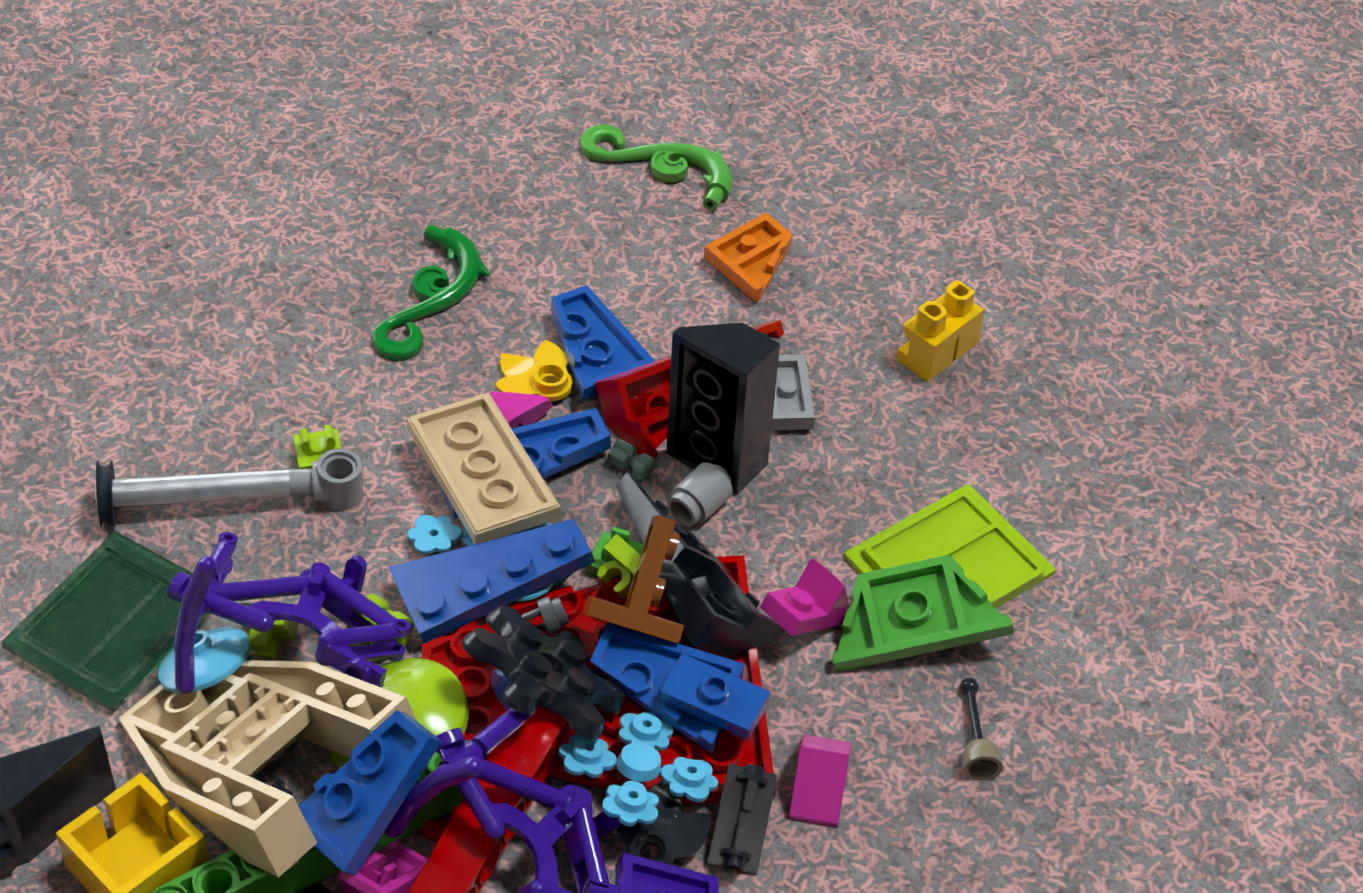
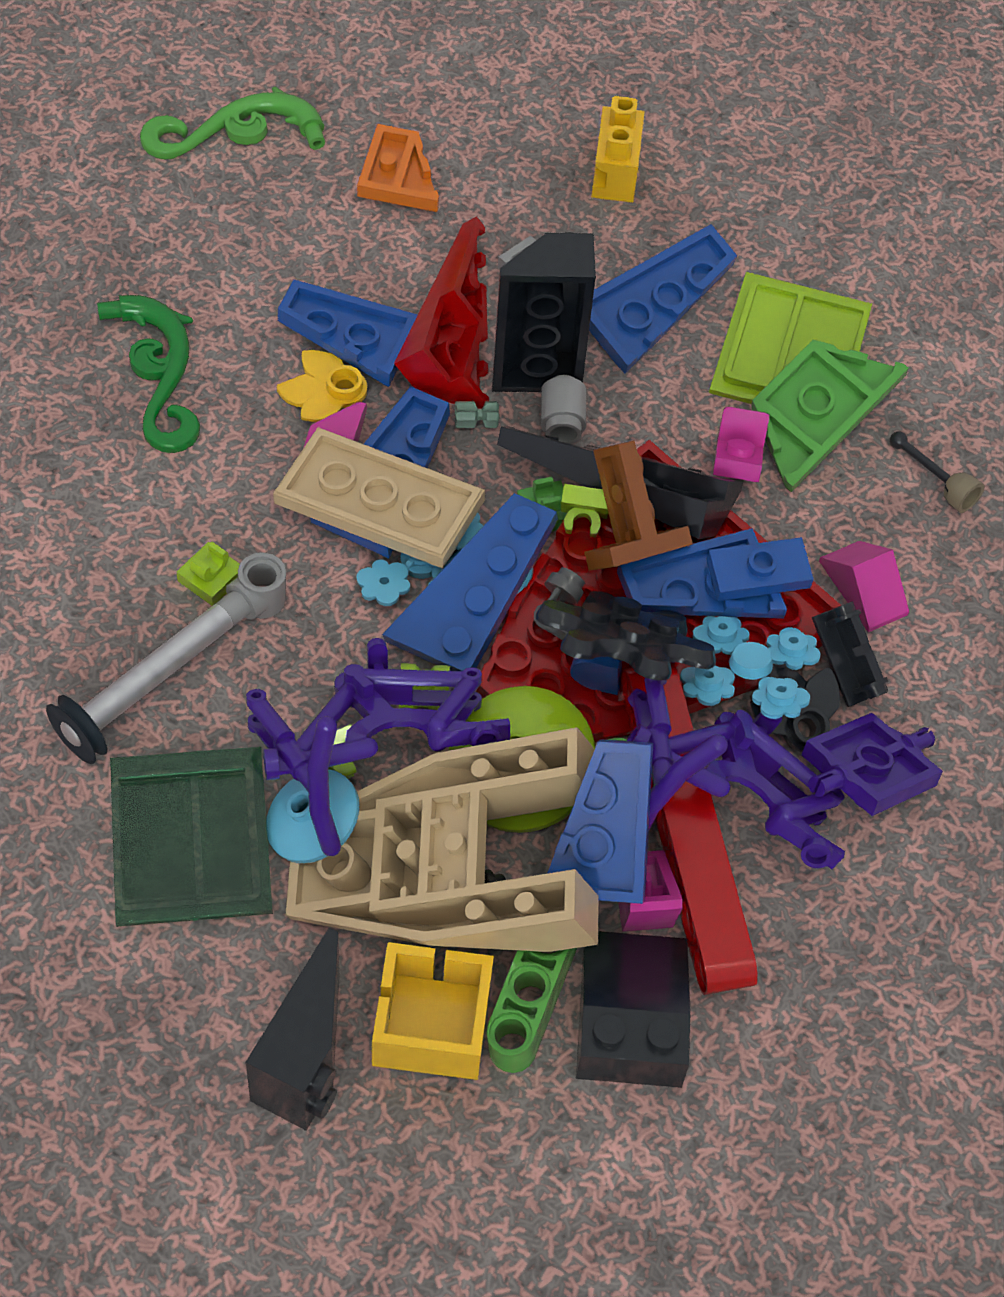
camera: 40 degrees left, 10 degrees up
none -> blue wing [589,224,737,374]

